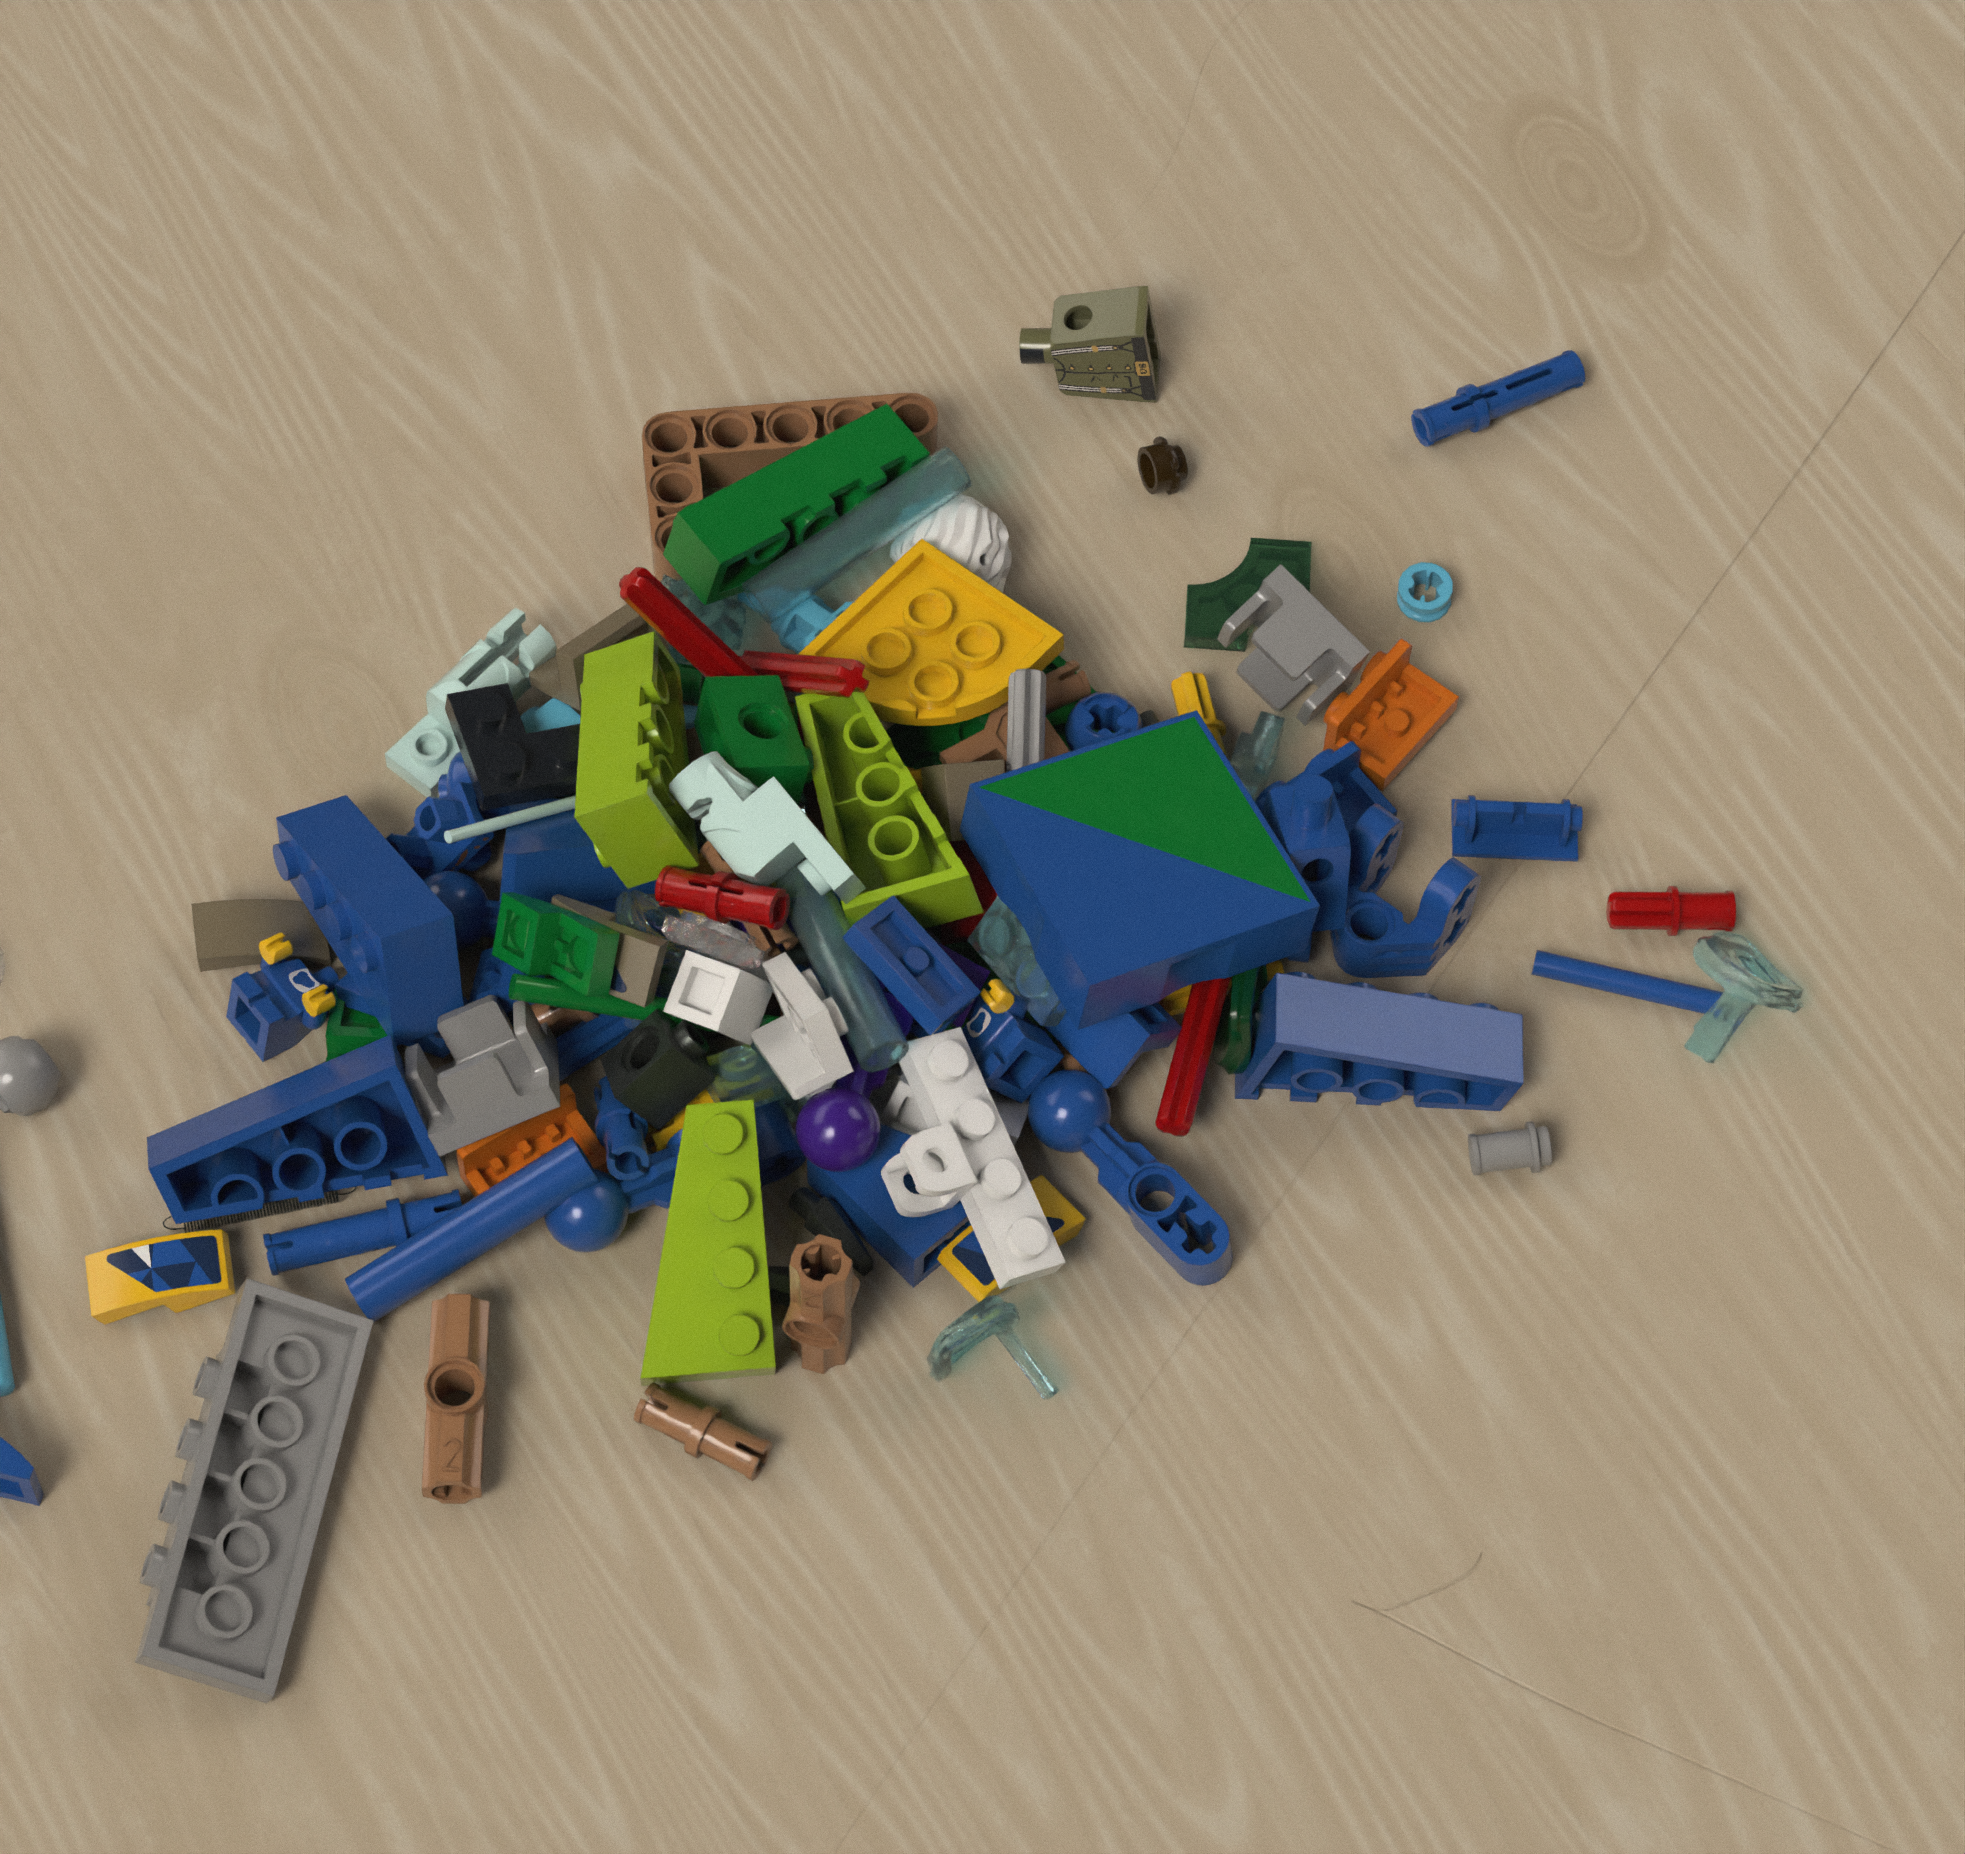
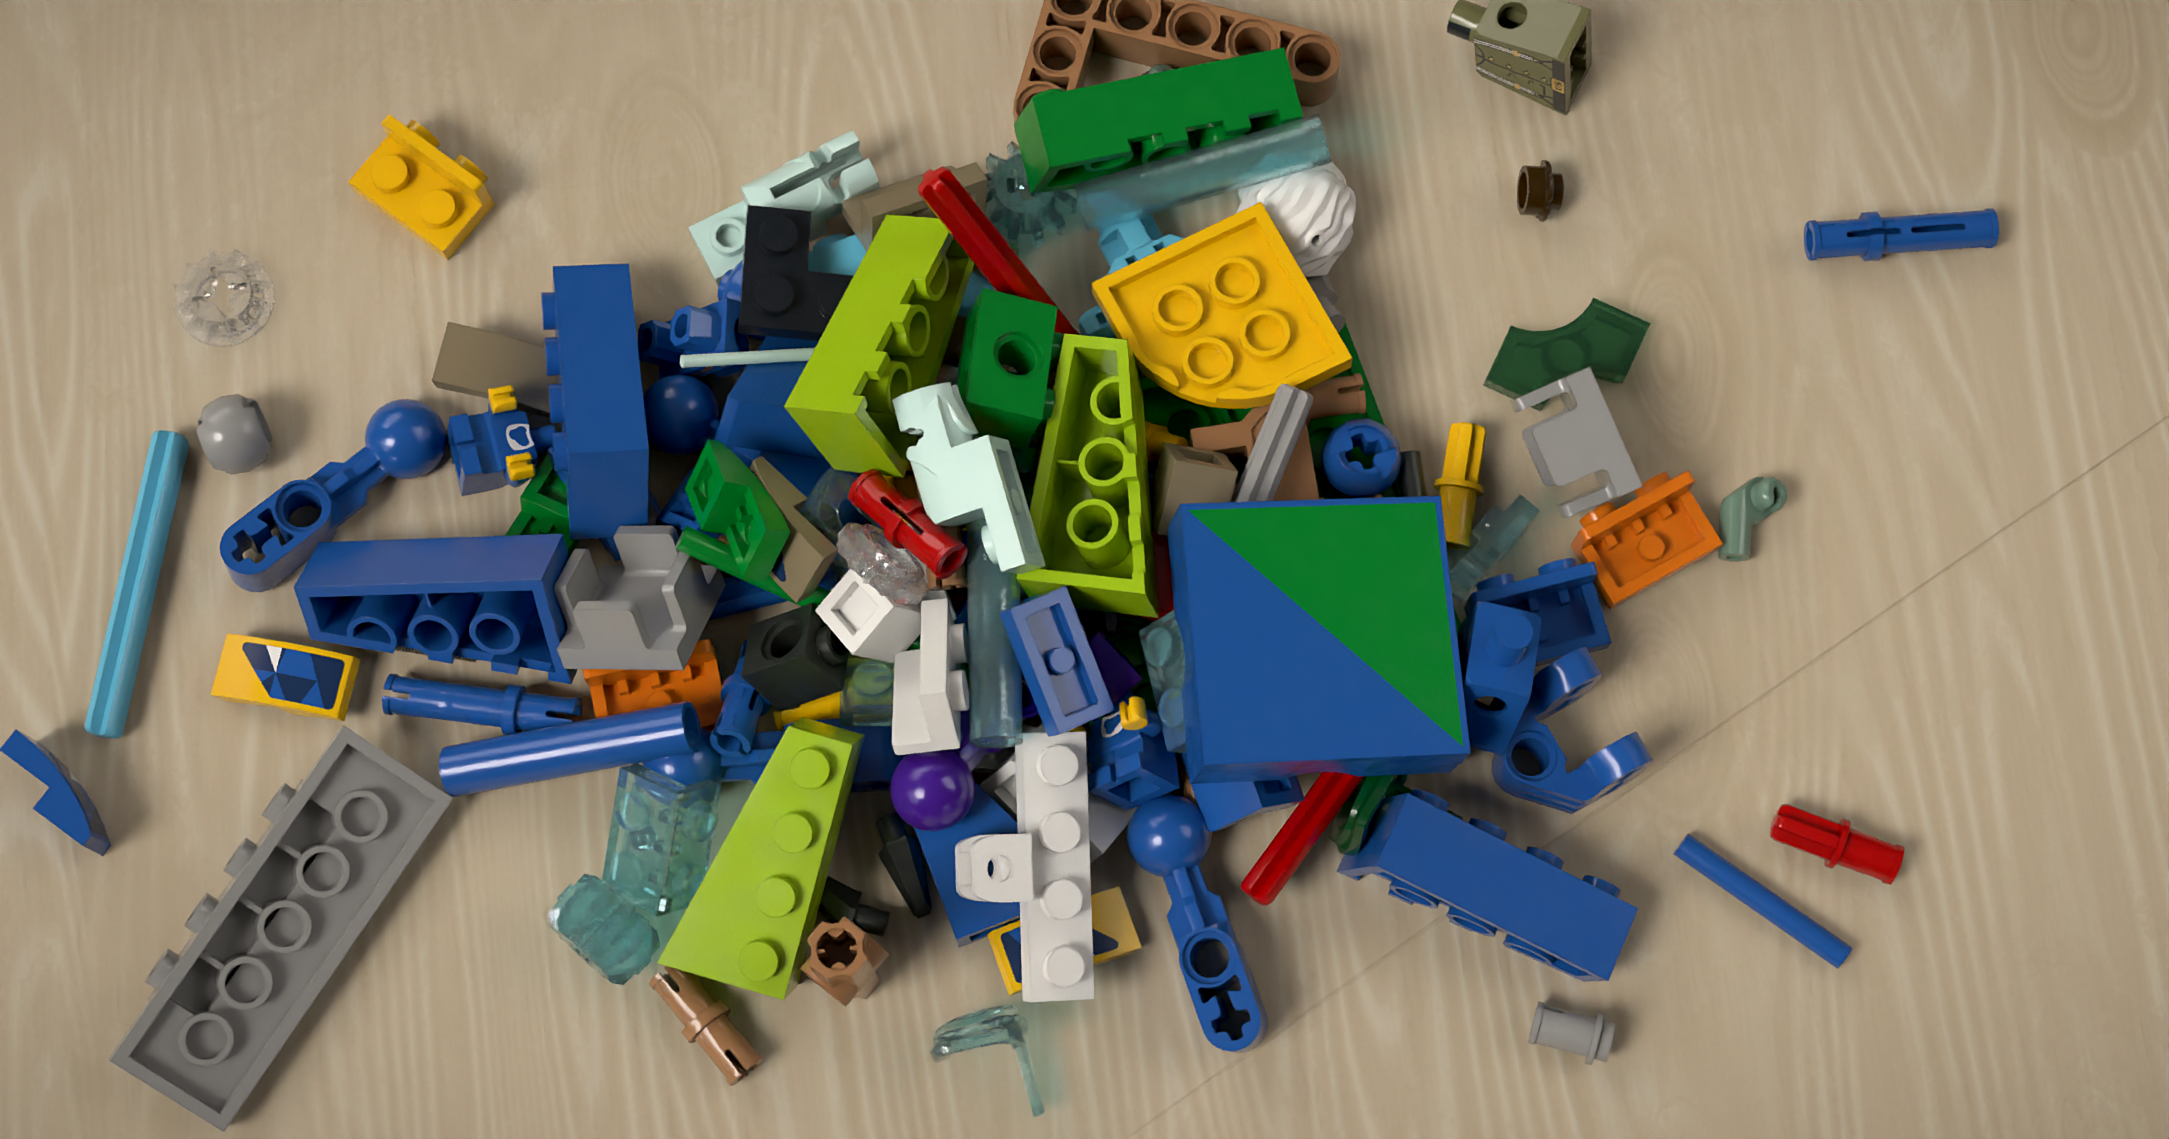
camera: 25 degrees right, 15 degrees up
medium nougat piece [422,1294,491,1504] -> none
red axle [738,650,870,698] -> none
medium azure bush [1397,562,1453,622] -> none
blue hinge [1451,795,1583,862] -> none
clear light blue piece [1684,931,1804,1063] -> none
none -> blue beam [220,399,447,592]
none -> yellow bracket [348,114,495,260]
none -> clear light blue gear [548,874,660,985]
none -> clear light blue bracket [600,764,721,917]
none -> sand green arm [1718,477,1787,562]

